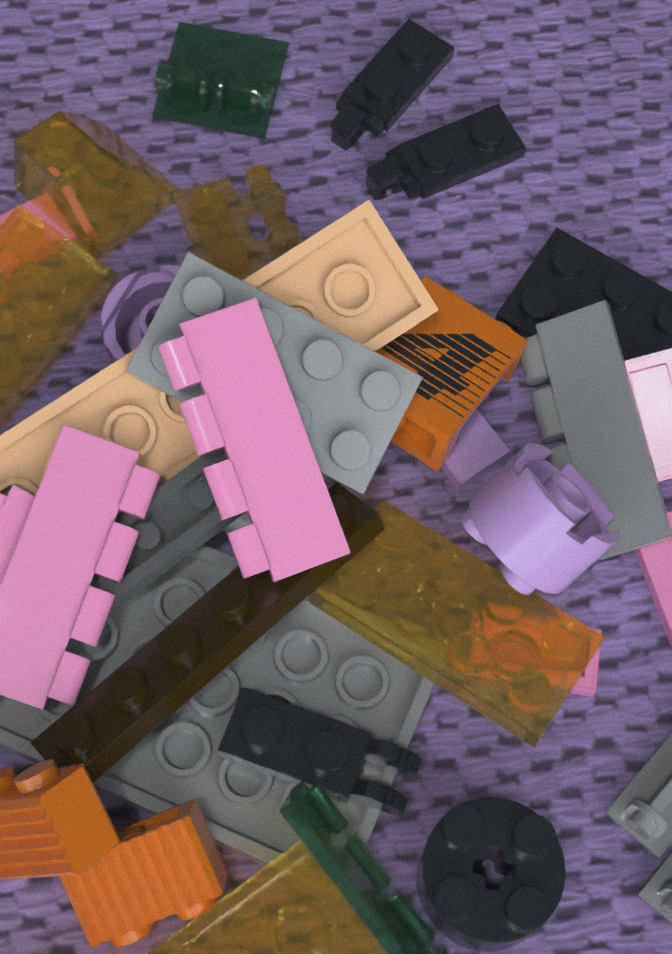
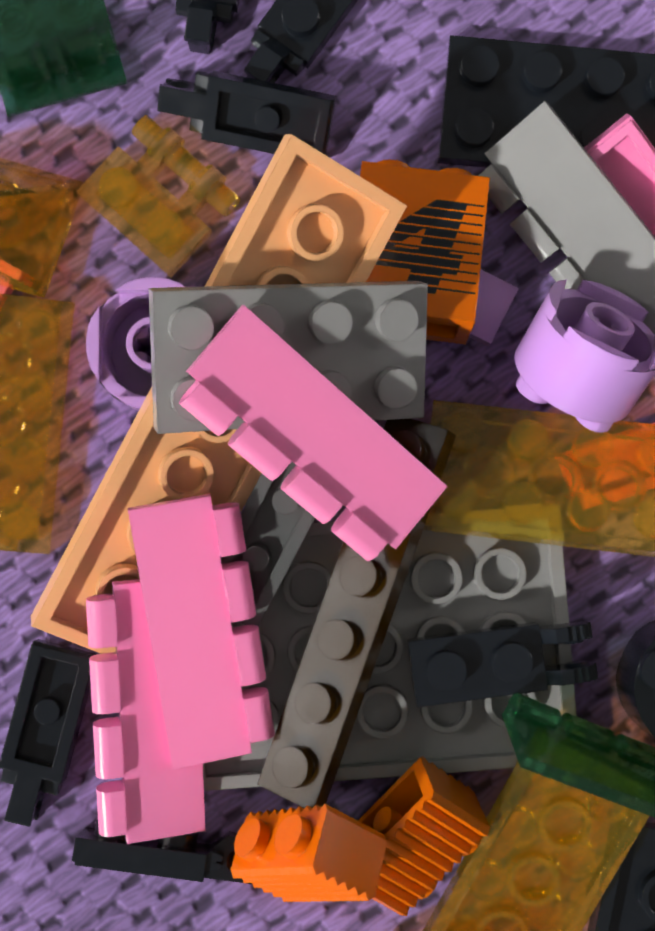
camera: 25 degrees left, 20 degrees up
none -> black hinge [157,71,337,155]

